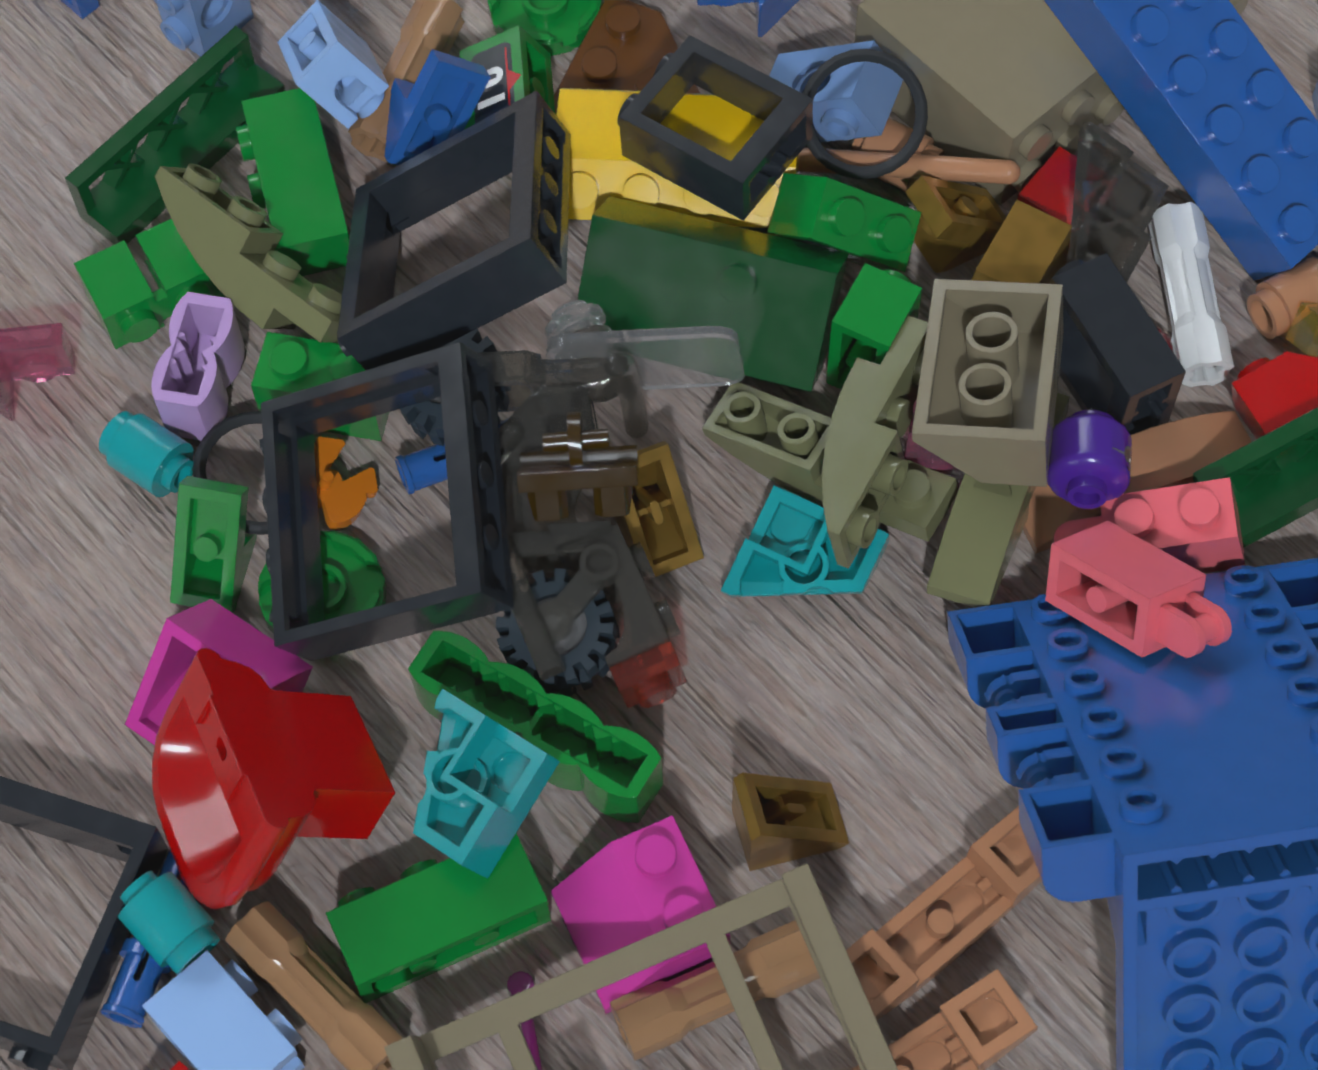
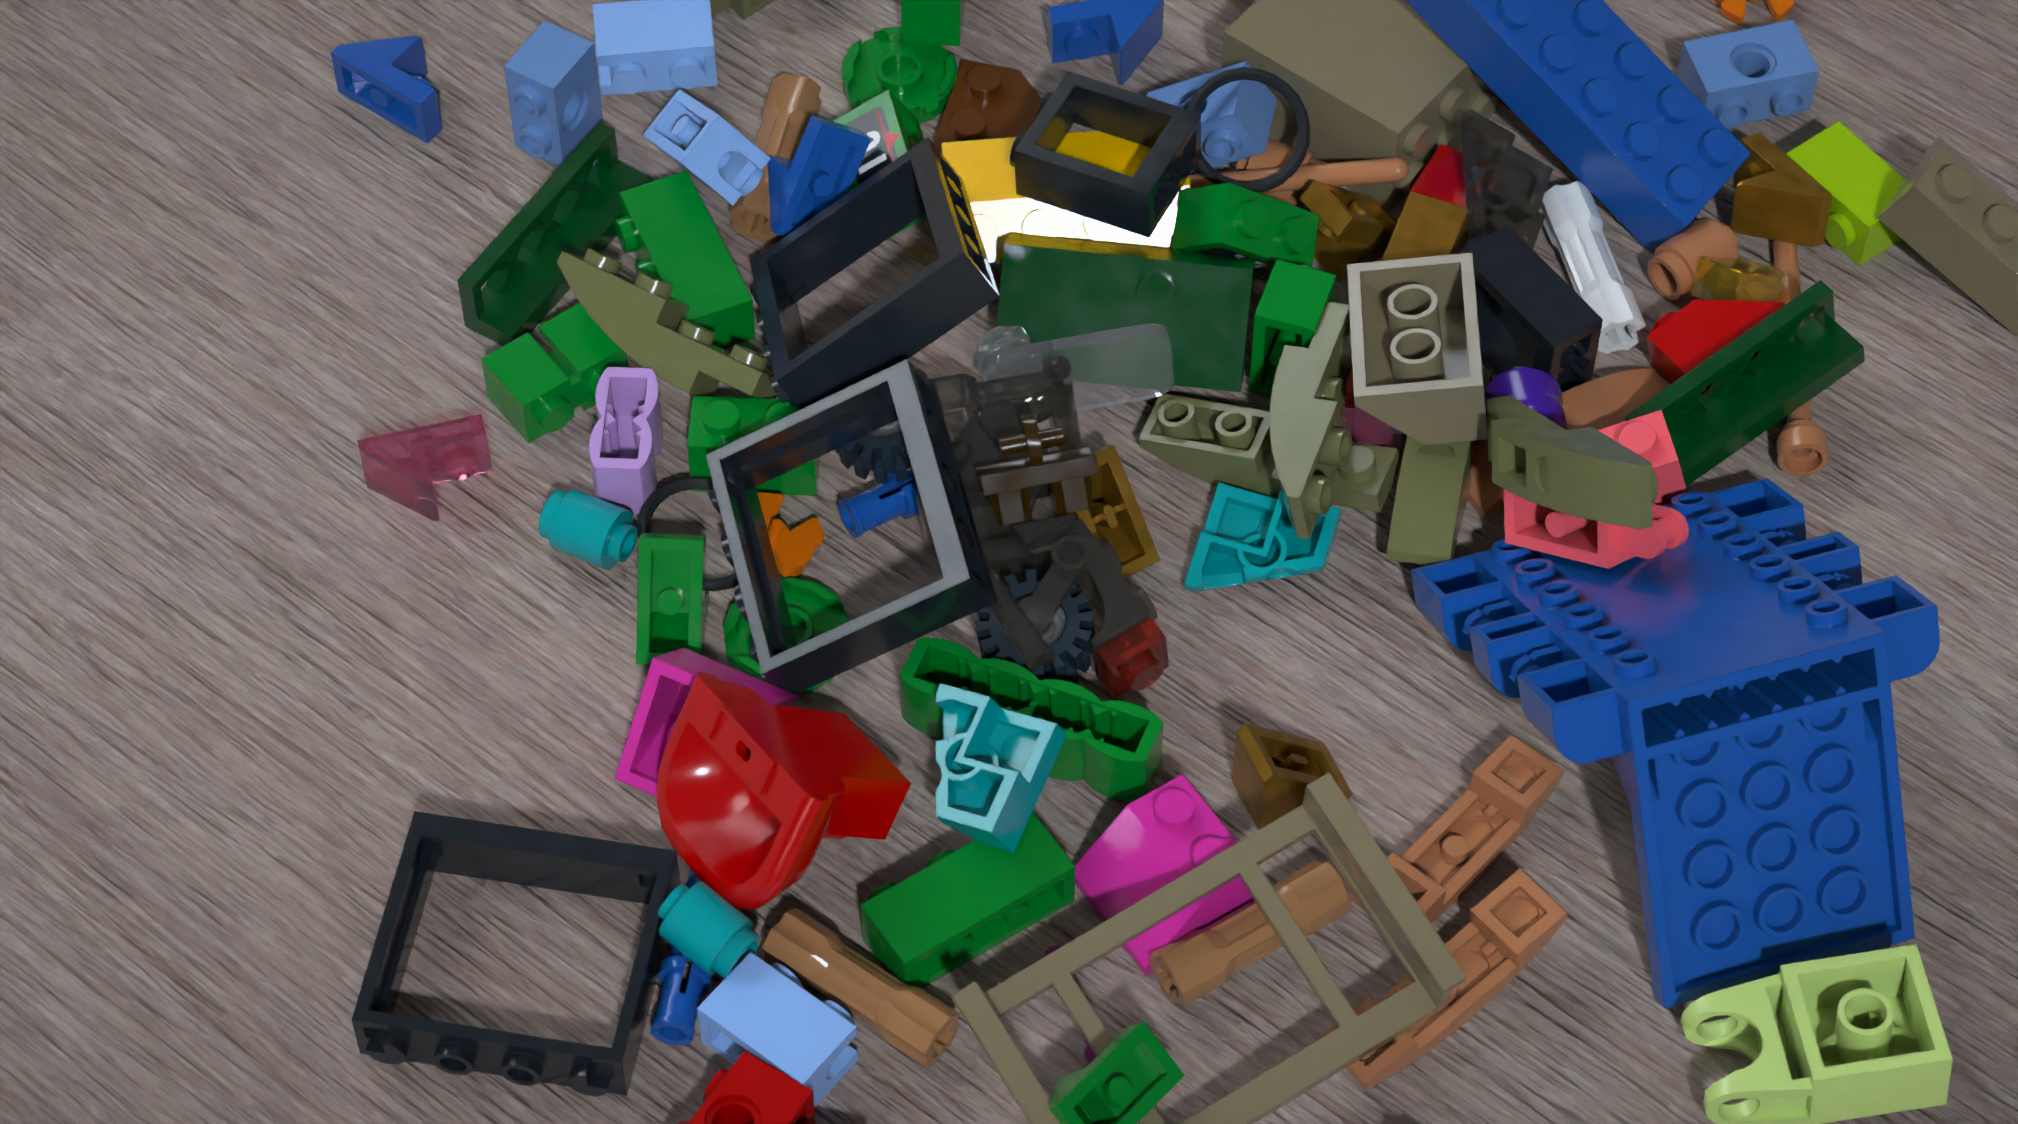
camera: 10 degrees left, 10 degrees down
none -> olive slope [1487,395,1658,529]

